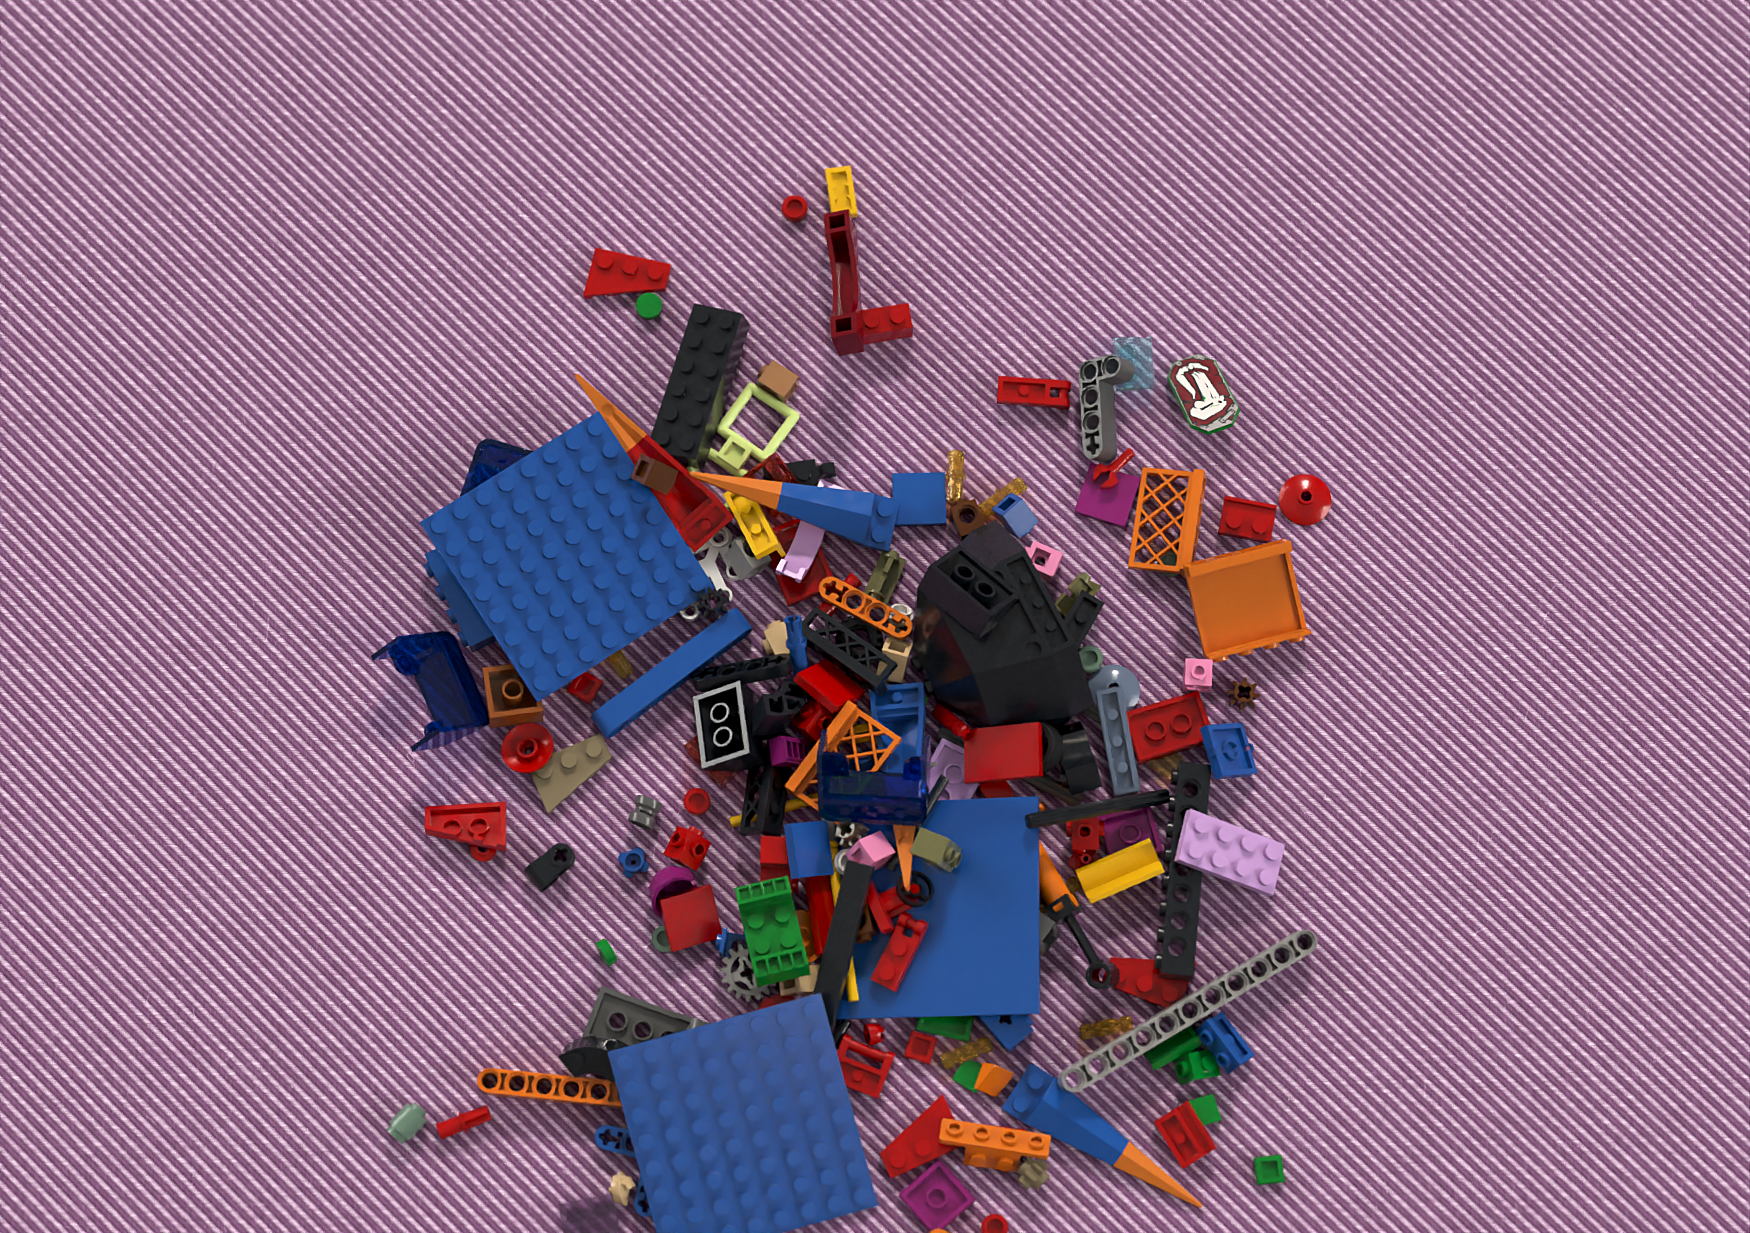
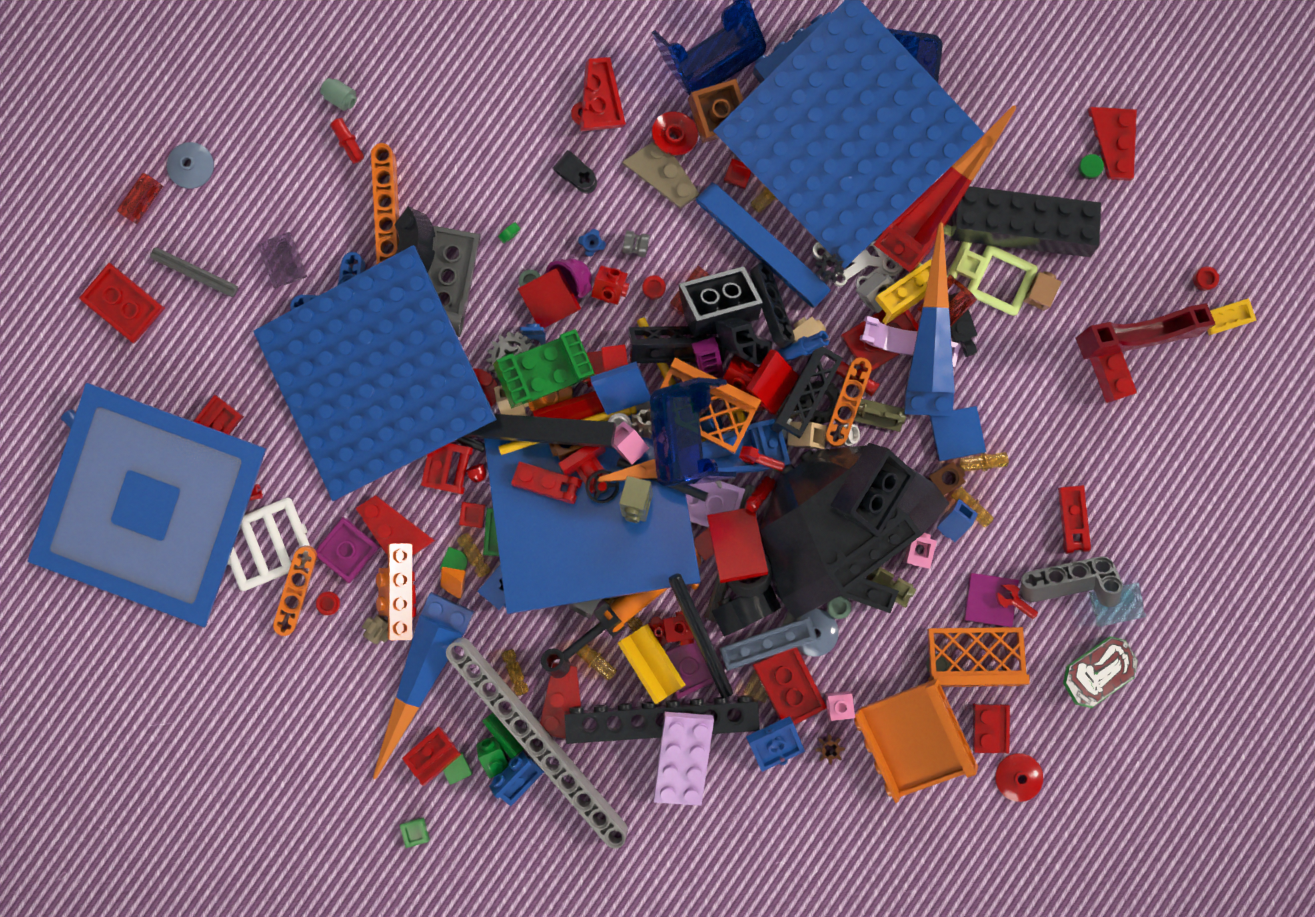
camera: 80 degrees right, 10 degrees up
tan hat [609,1171,635,1206] -> none
reddish brown brick [630,453,679,495] -> none
none -> clear yellow axle [576,644,617,680]
none -> red bar [739,446,785,471]

